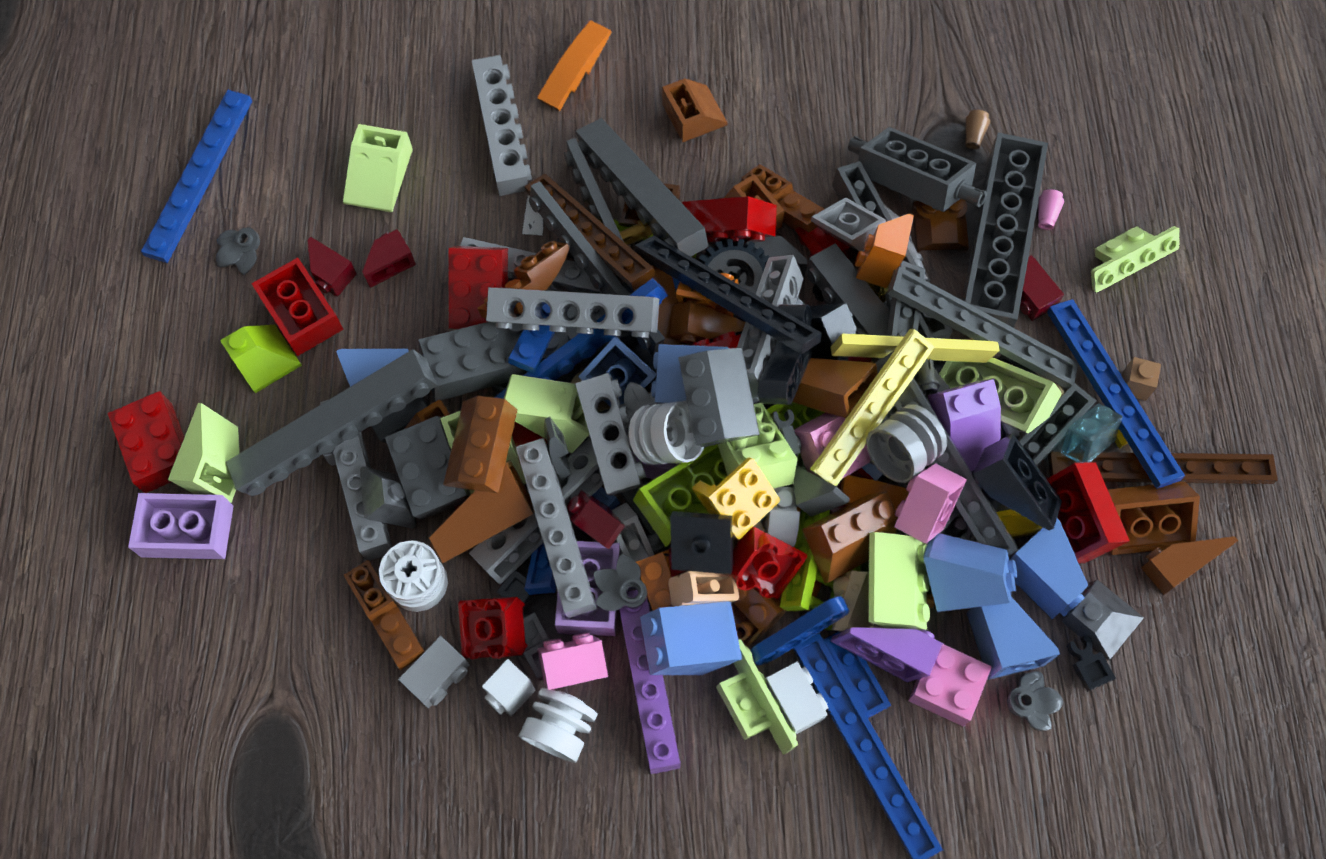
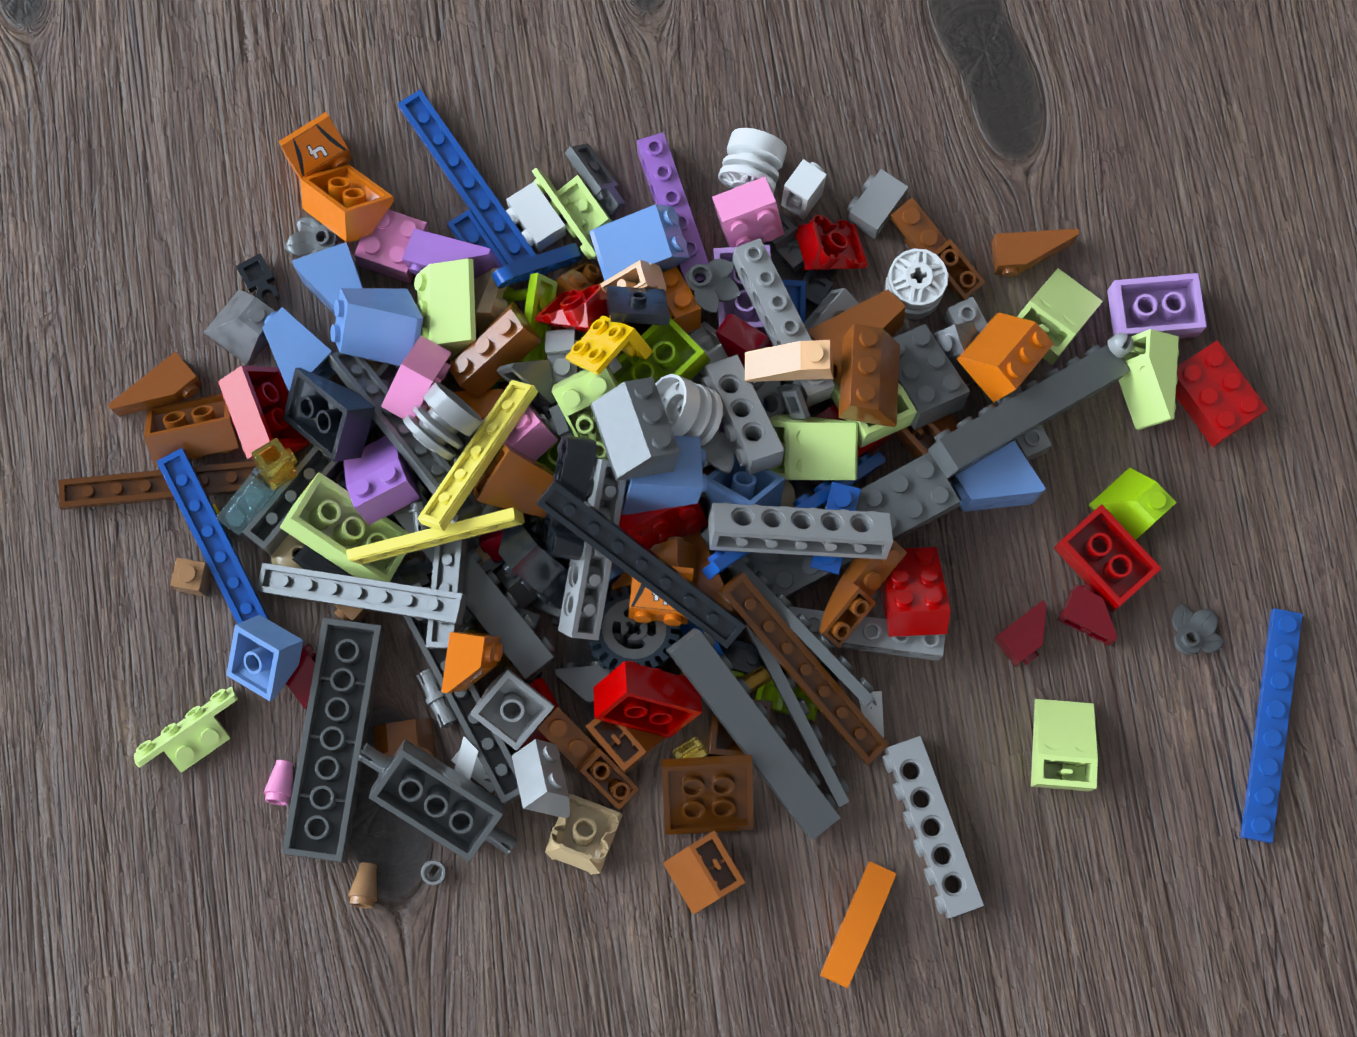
camera: 170 degrees right, 10 degrees up
none -> medium blue slope [226,615,303,701]
none -> clear yellow brick [251,438,298,490]
none -> orange slope [278,112,352,179]
none -> orange slope [300,164,394,242]
none -> light grey hinge [421,860,445,885]
none -> white sticker [454,737,478,780]
none -> light grey slope [512,739,570,819]
none -> tan slope [545,794,622,875]
none -> dark grey hinge [565,143,625,215]
none -> reddish brown plate [661,755,754,835]
none -> clear yellow tile [672,737,708,759]
none -> light nougat slope [745,340,833,382]
none -> orange slope [957,312,1054,403]
none -> dark orange slope [991,228,1079,277]
none -> yellowish green slope [1017,268,1103,365]
none -> light grey hinge [1108,333,1134,358]

